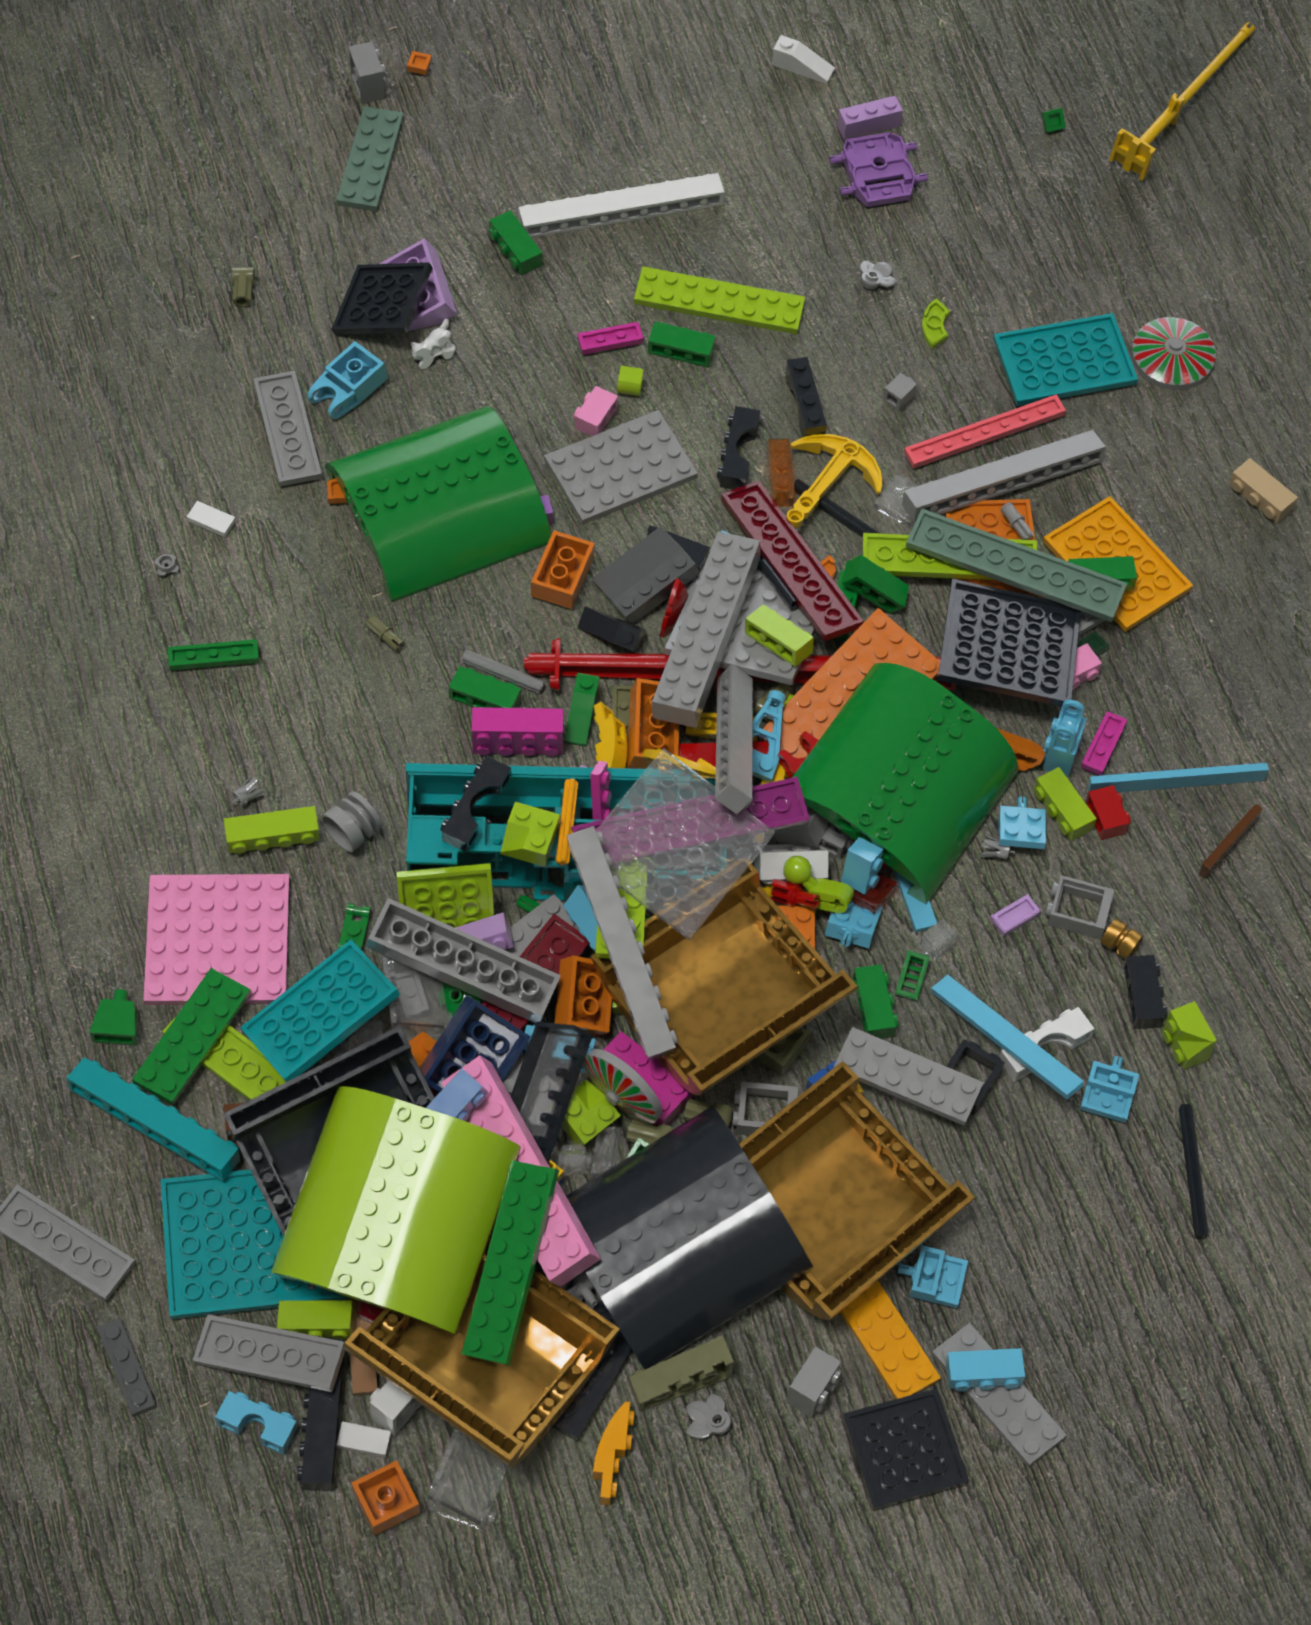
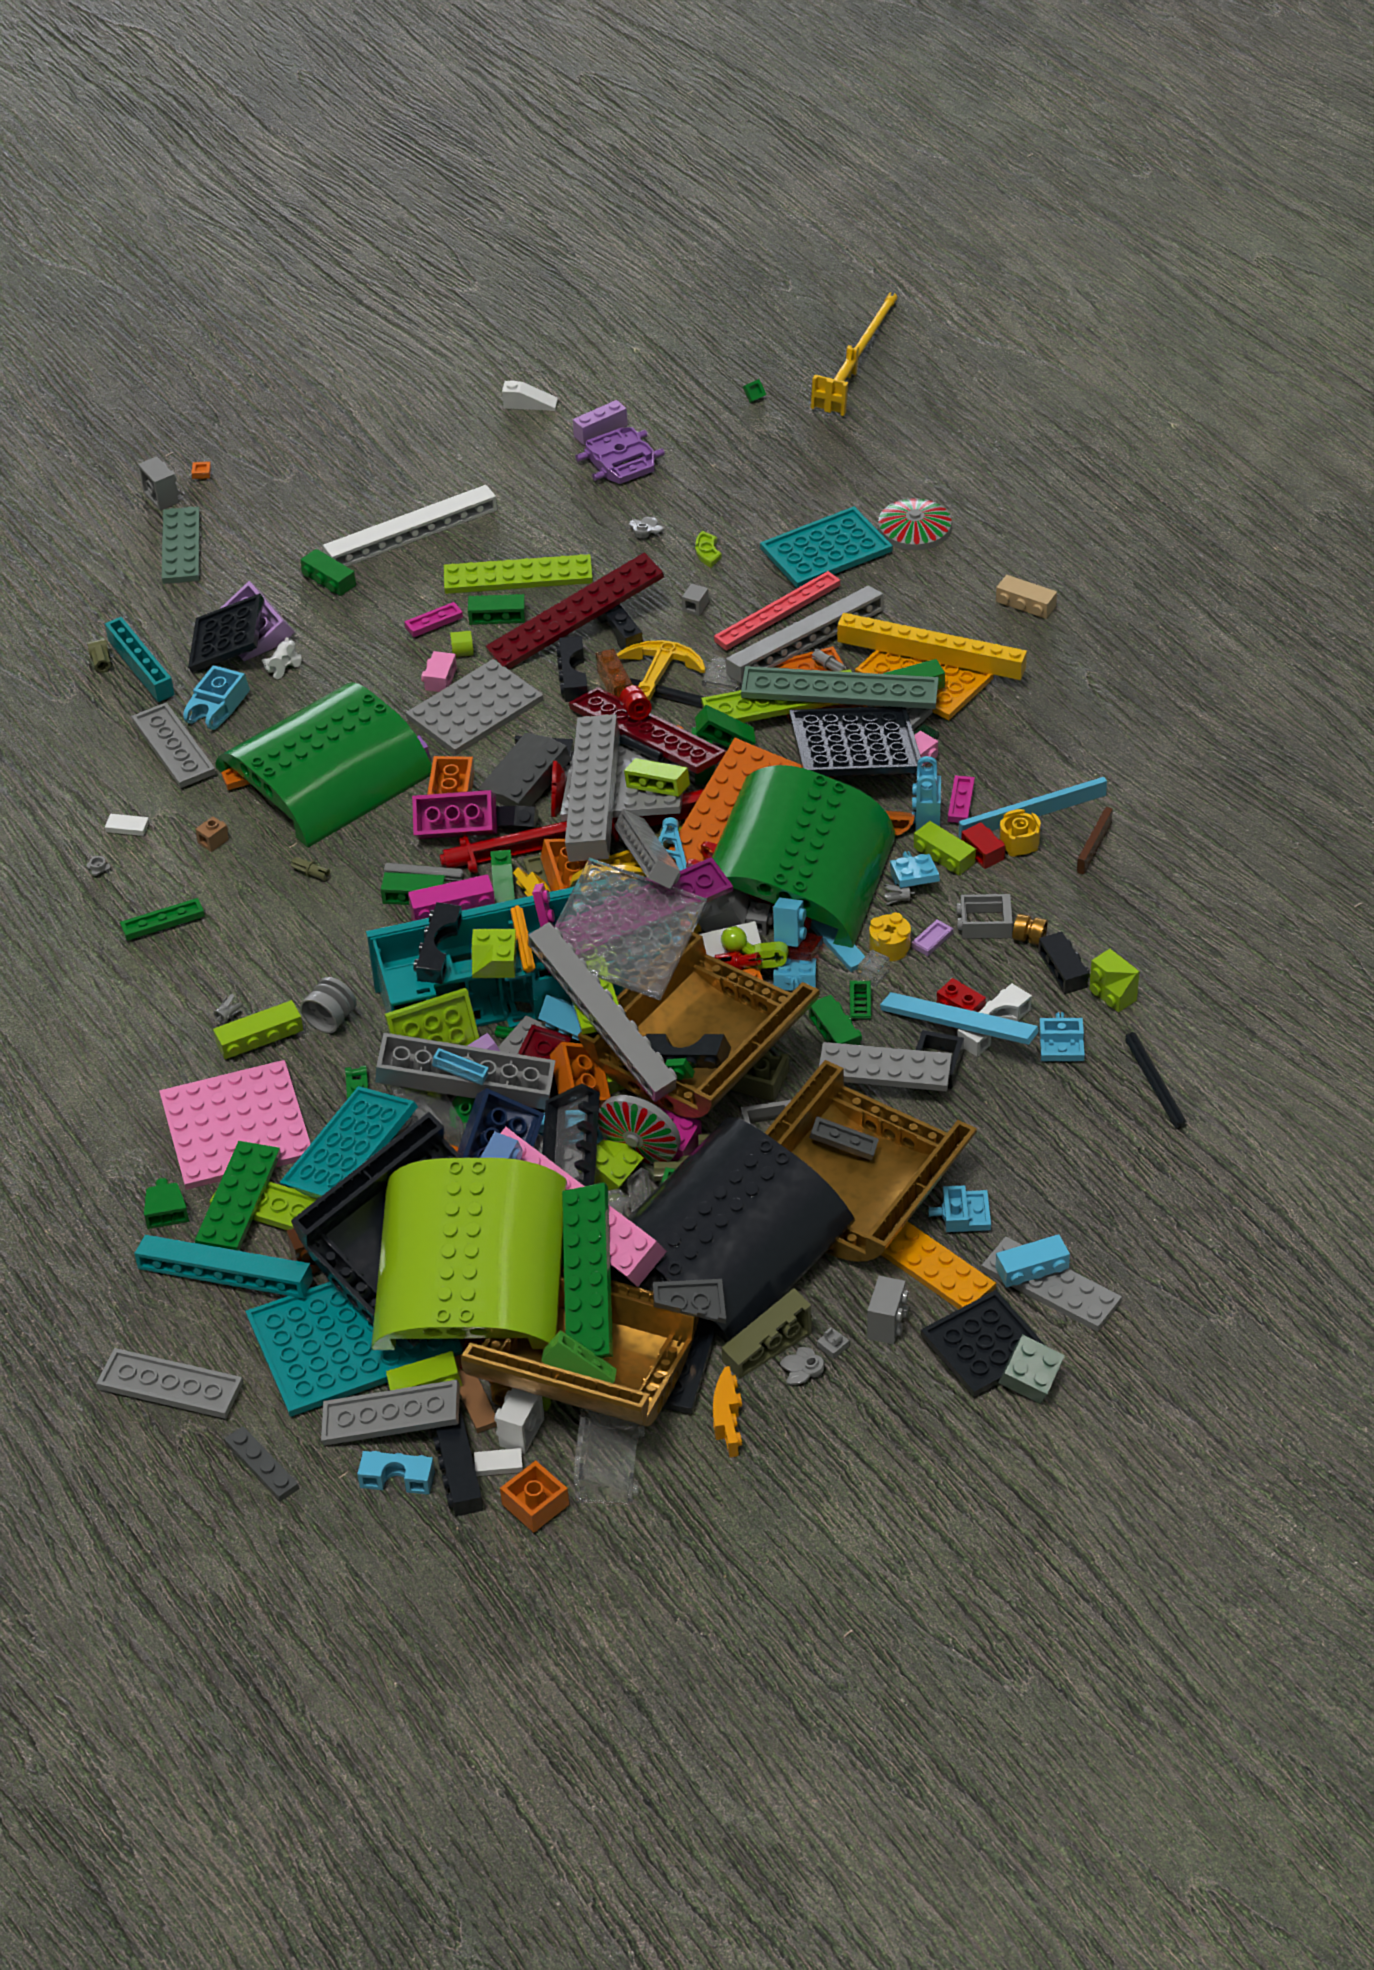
camera: 10 degrees left, 15 degrees down
none -> teal brick [104,617,175,702]
none -> medium nougat brick [195,817,229,852]
none -> dark pink brick [412,790,497,839]
none -> medium azure piece [432,1048,489,1085]
none -> dark red plate [485,552,664,670]
none -> bright green slope [541,1330,617,1383]
none -> red wheel [619,685,652,720]
none -> black arch [646,1034,731,1069]
none -> dark grey wing [652,1279,726,1324]
none -> green plate [665,1058,695,1080]
none -> dark grey plate [809,1117,879,1160]
none -> light grey tile [817,1327,849,1359]
none -> yellow brick [837,613,1027,680]
none -> yellow brick [869,912,911,961]
none -> red brick [936,978,986,1012]
none -> sand green brick [998,1334,1065,1404]
none -> yellow brick [999,809,1041,857]

